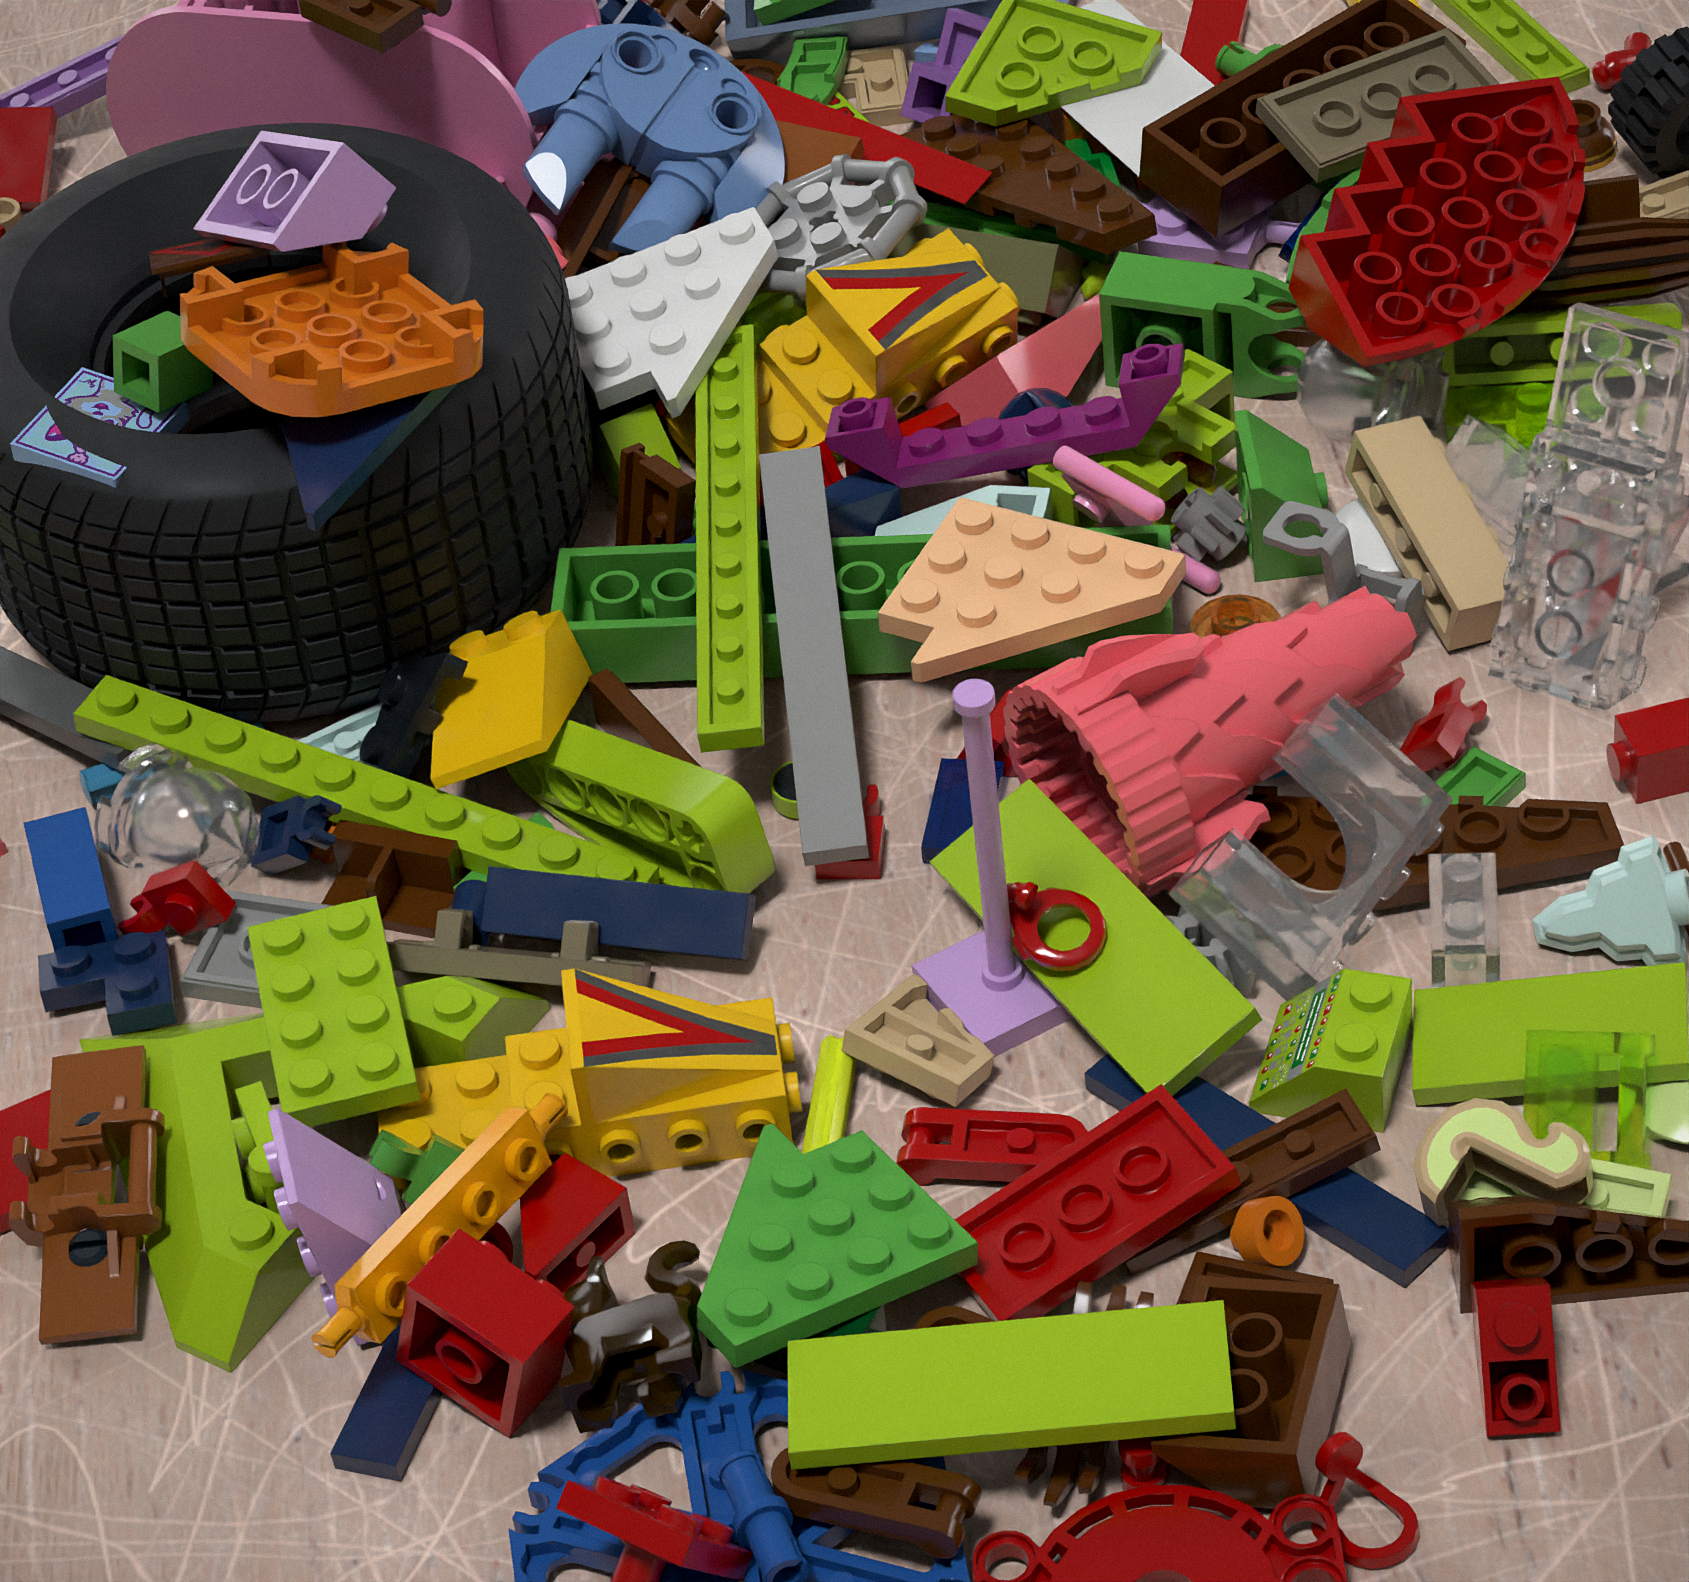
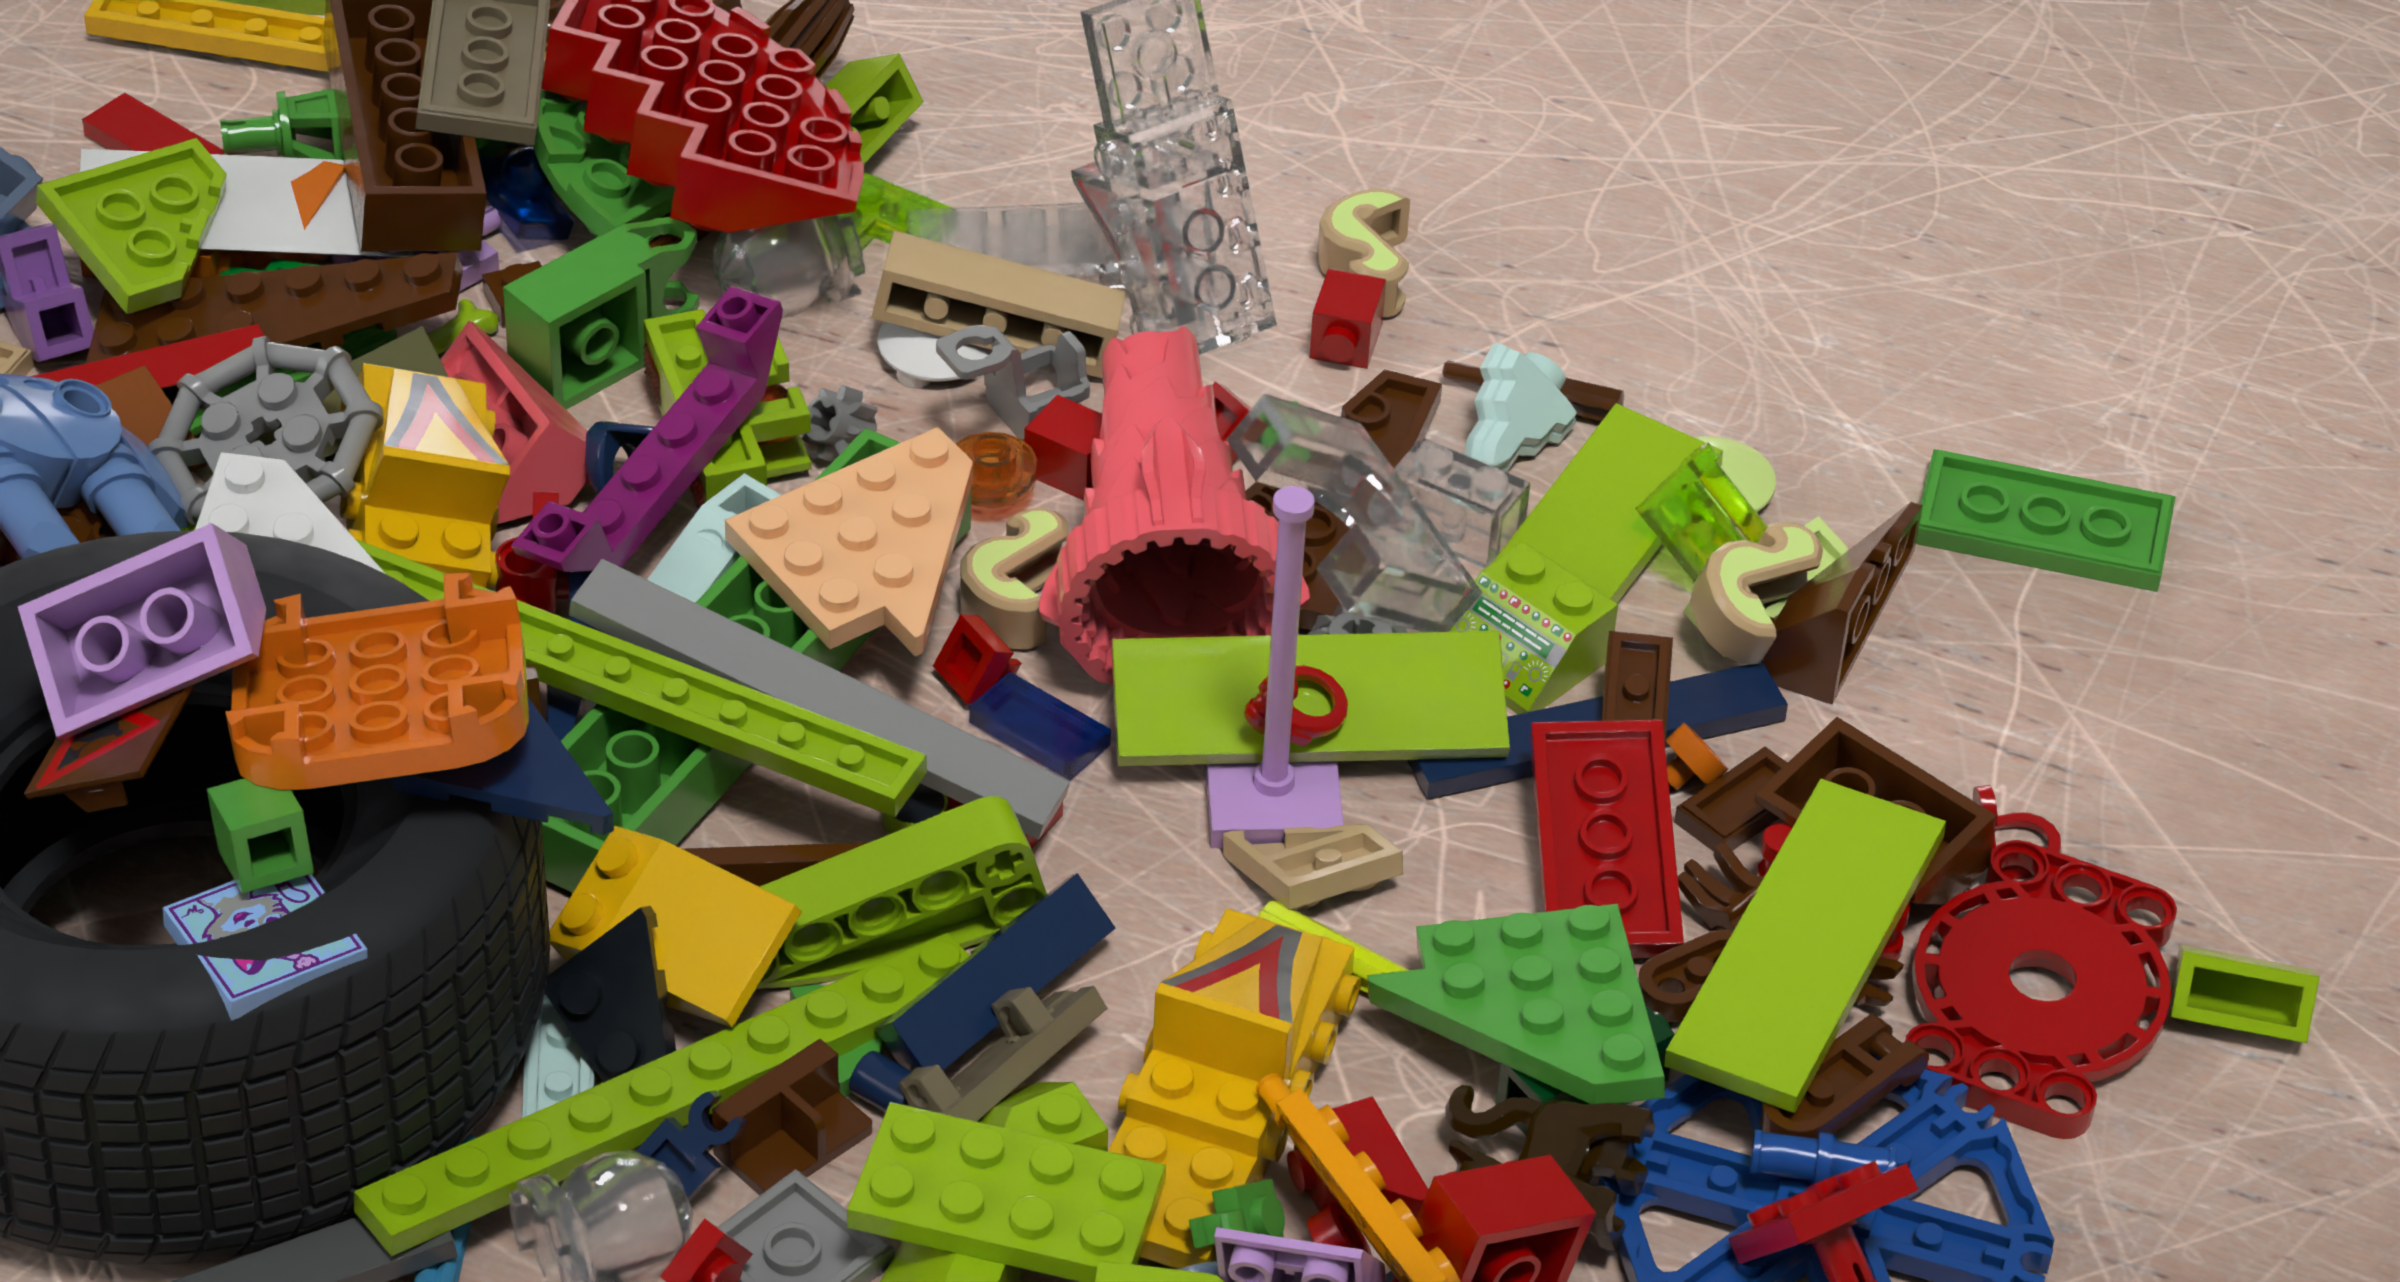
camera: 70 degrees left, 0 degrees up
red plate [896,1107,1088,1186] -> none
bright pink plate [1053,446,1221,594] -> none
bright green slope [1234,410,1334,582] -> none
red slope [1470,1277,1561,1436] -> none

